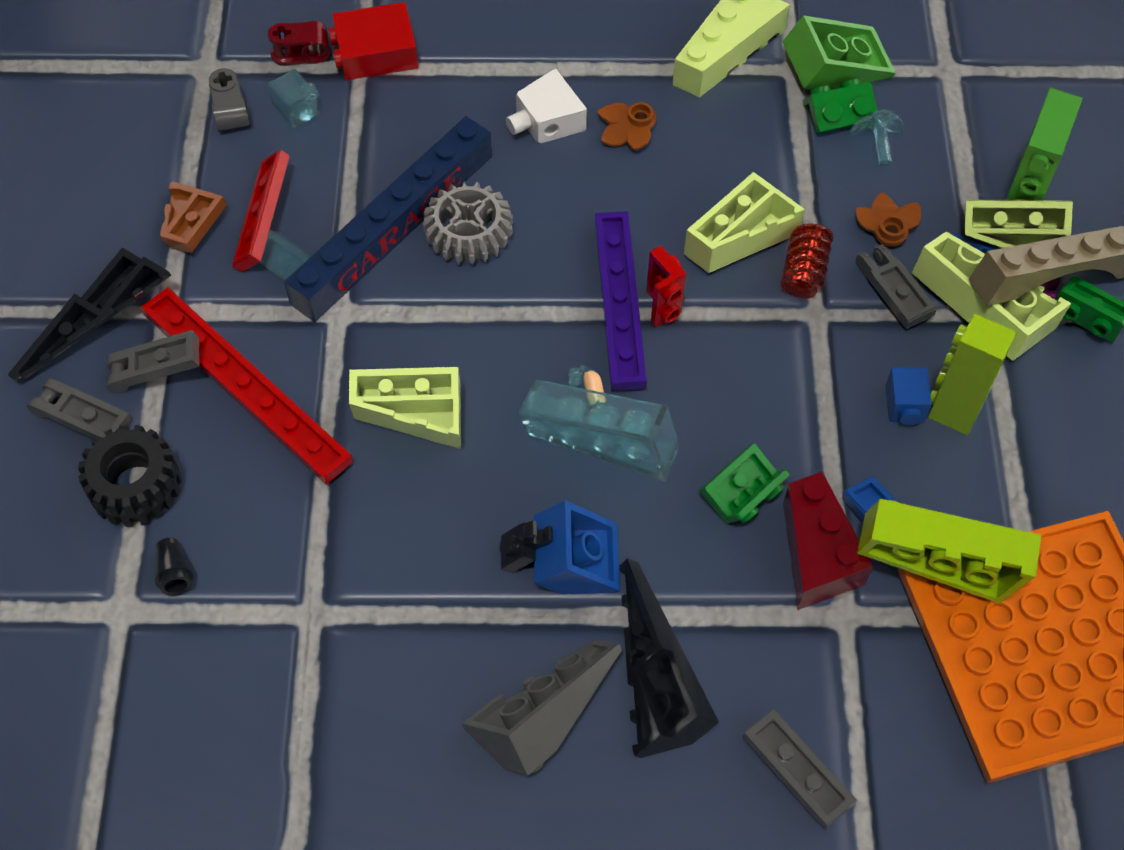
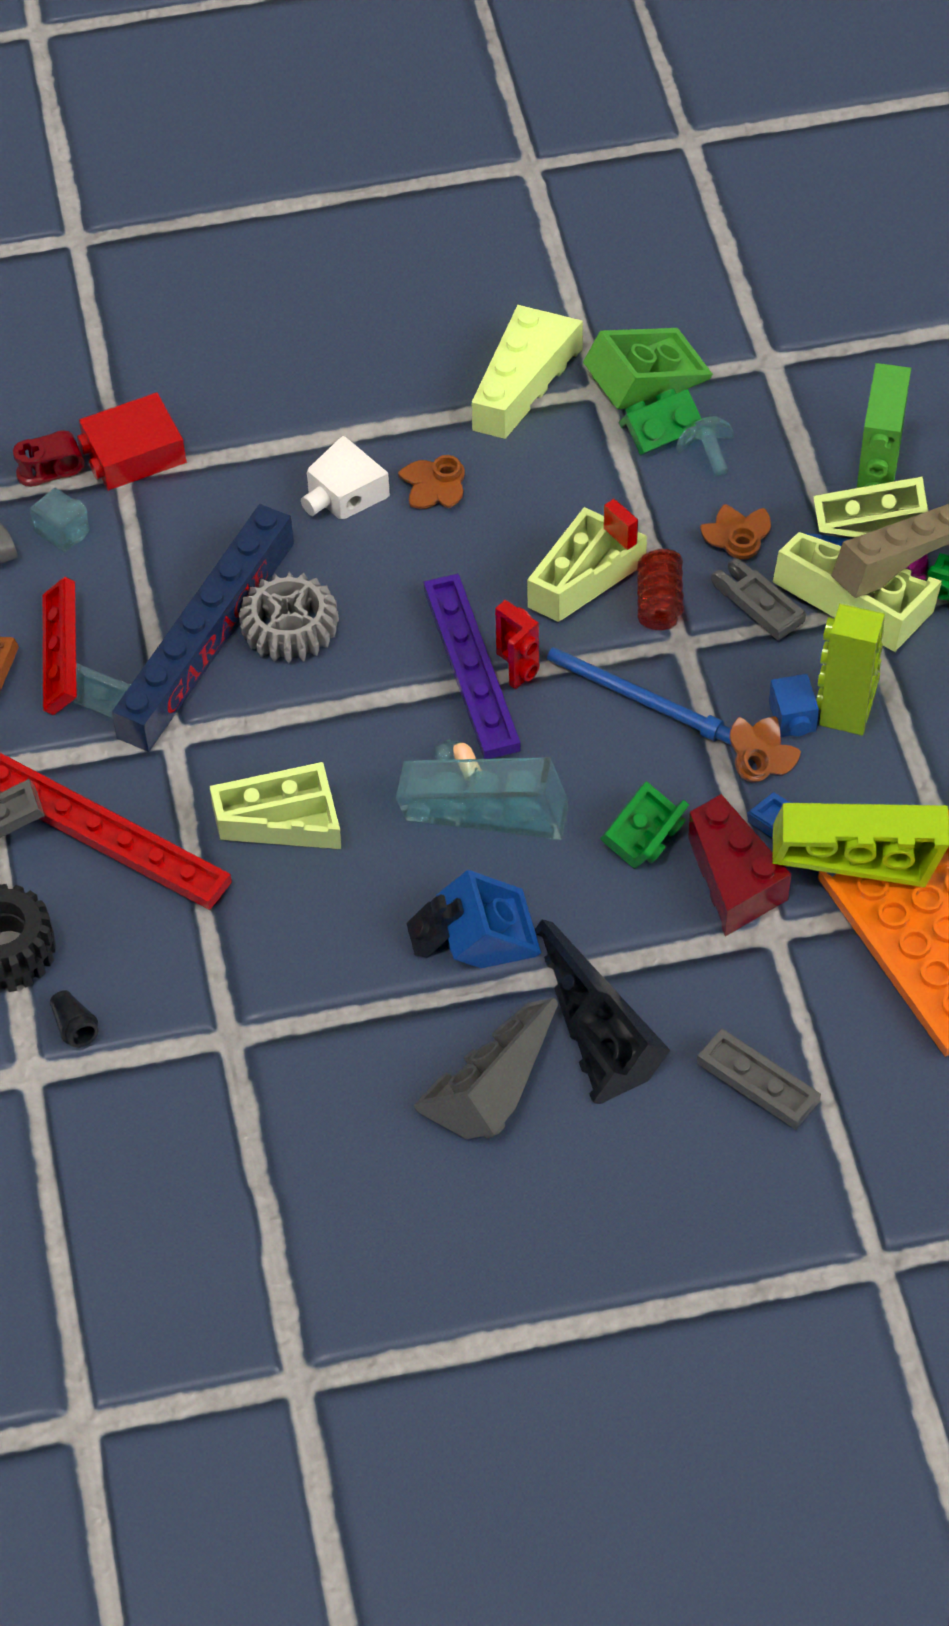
camera: 10 degrees left, 5 degrees down
none -> blue bar [547,647,731,745]
none -> red tile [603,499,638,550]
none -> dark orange plate [730,716,801,783]

